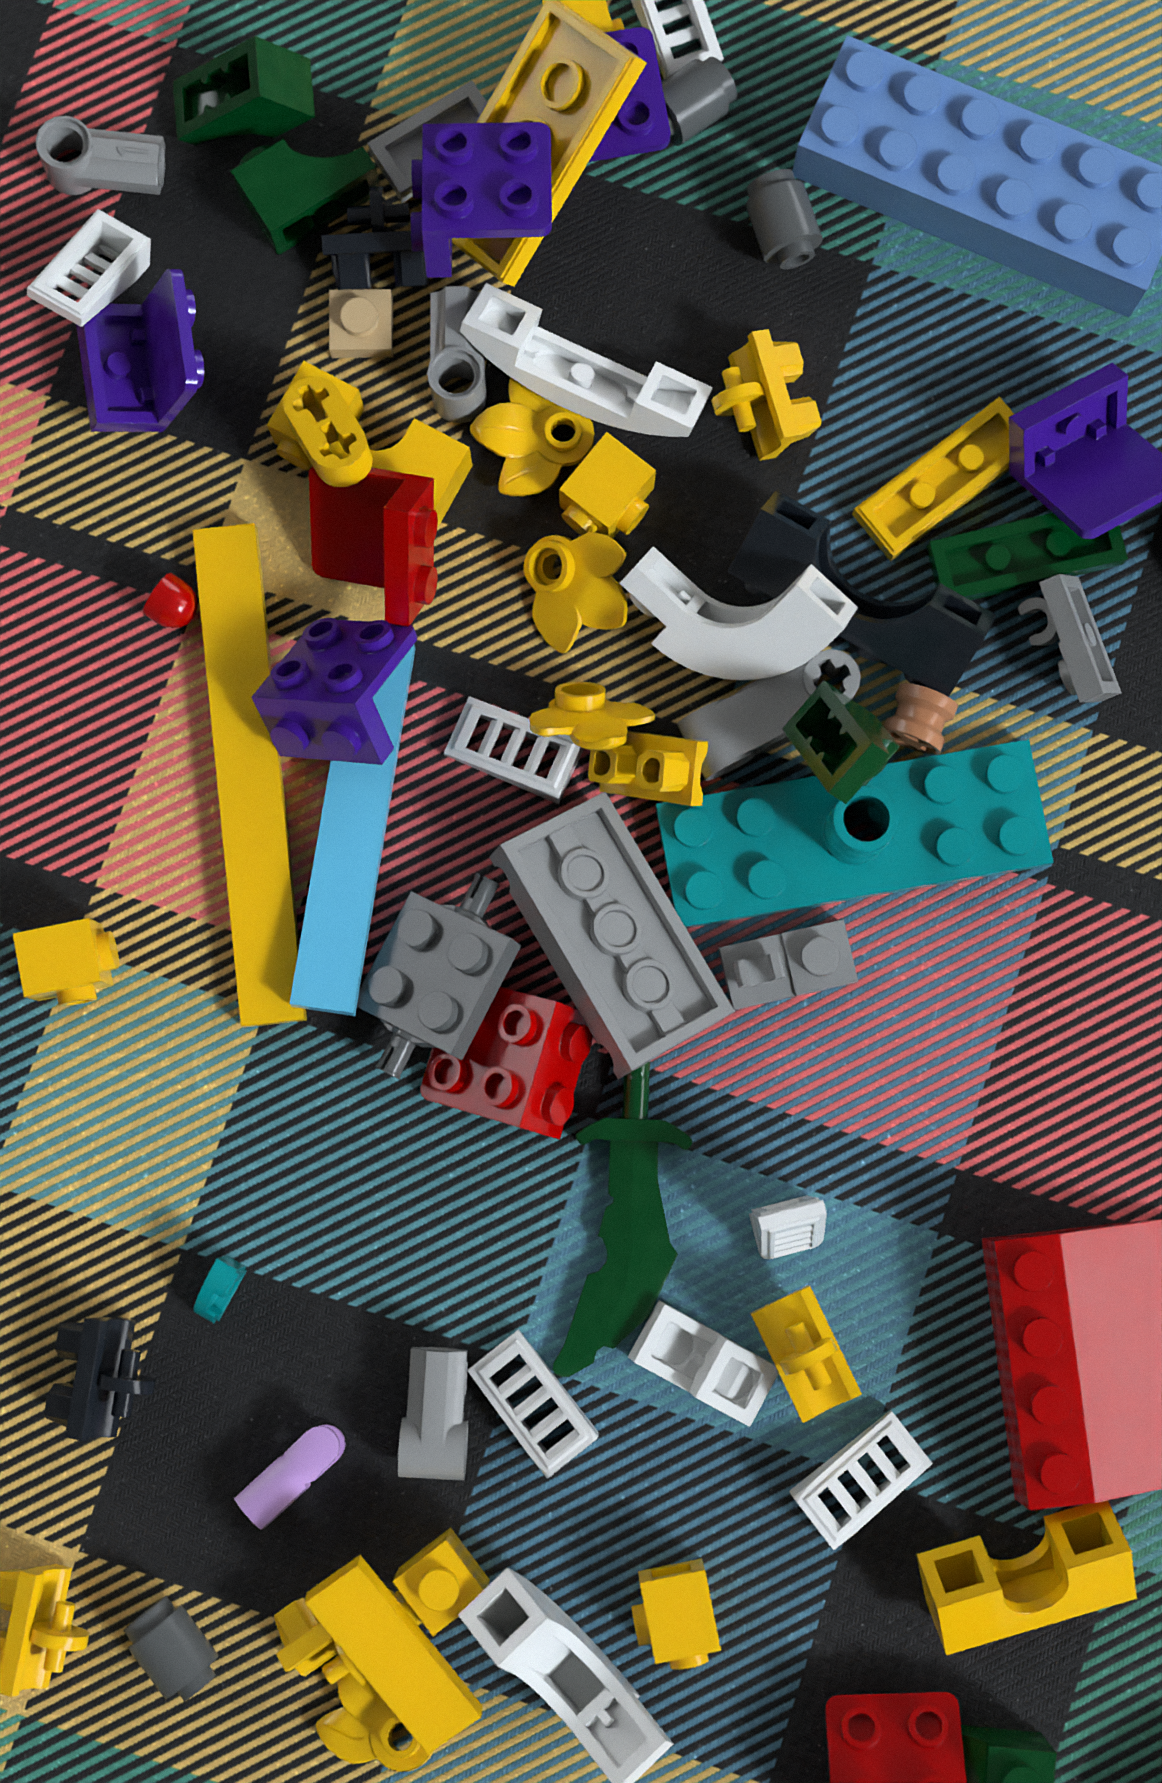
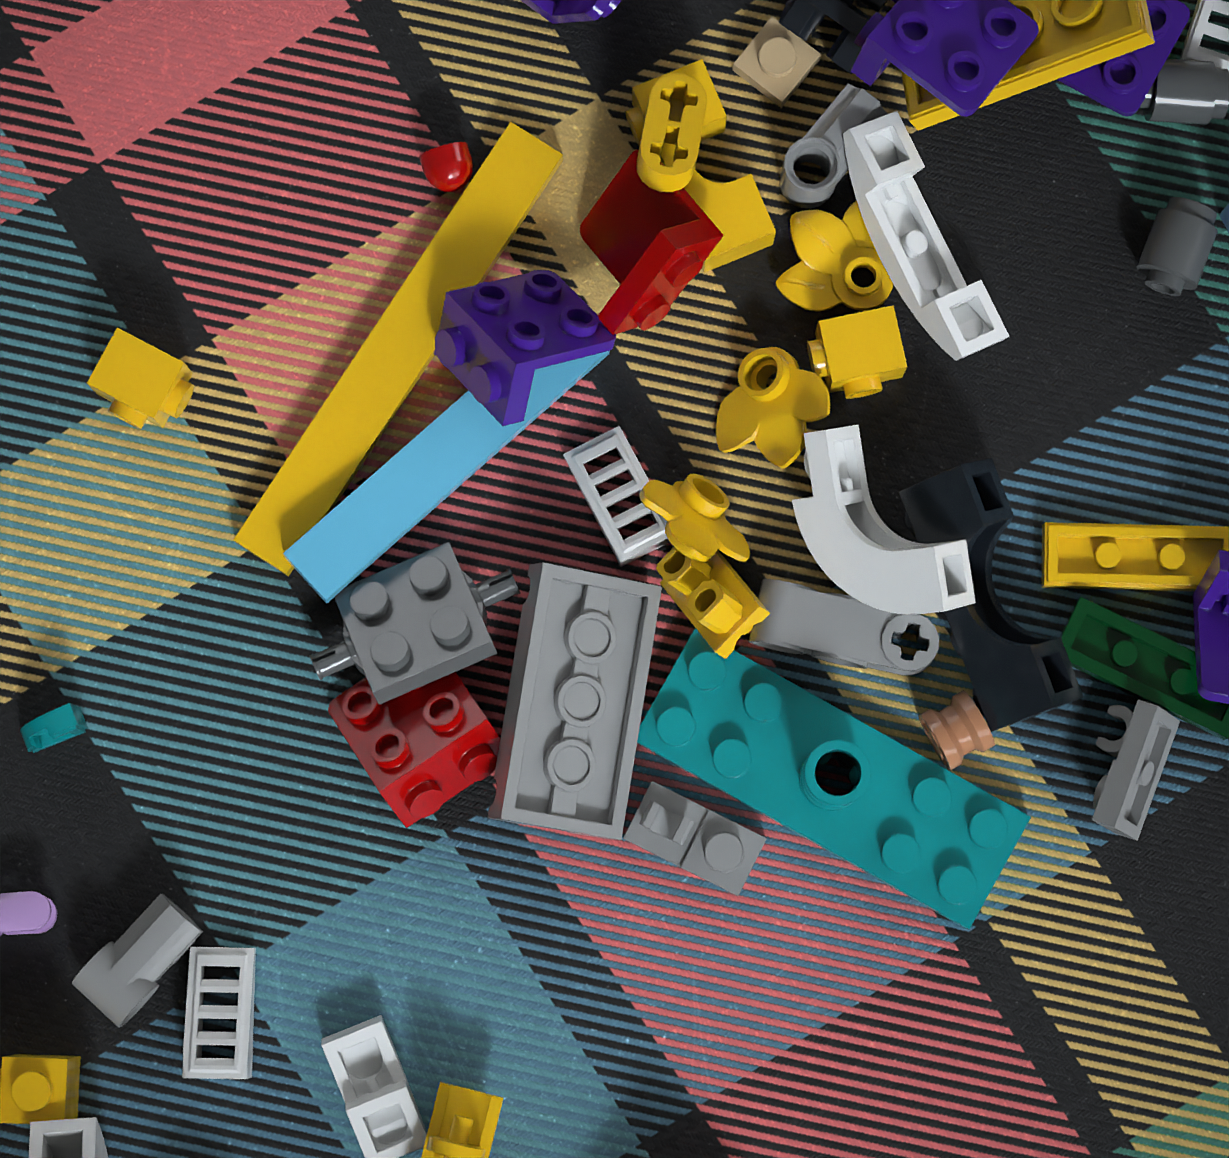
camera: 40 degrees right, 0 degrees up
dark green sword [552,1062,693,1377] -> none
yellow hips [711,329,821,461] -> none
white slope [749,1195,827,1259] -> none
dark green arch [782,680,900,804] -> none

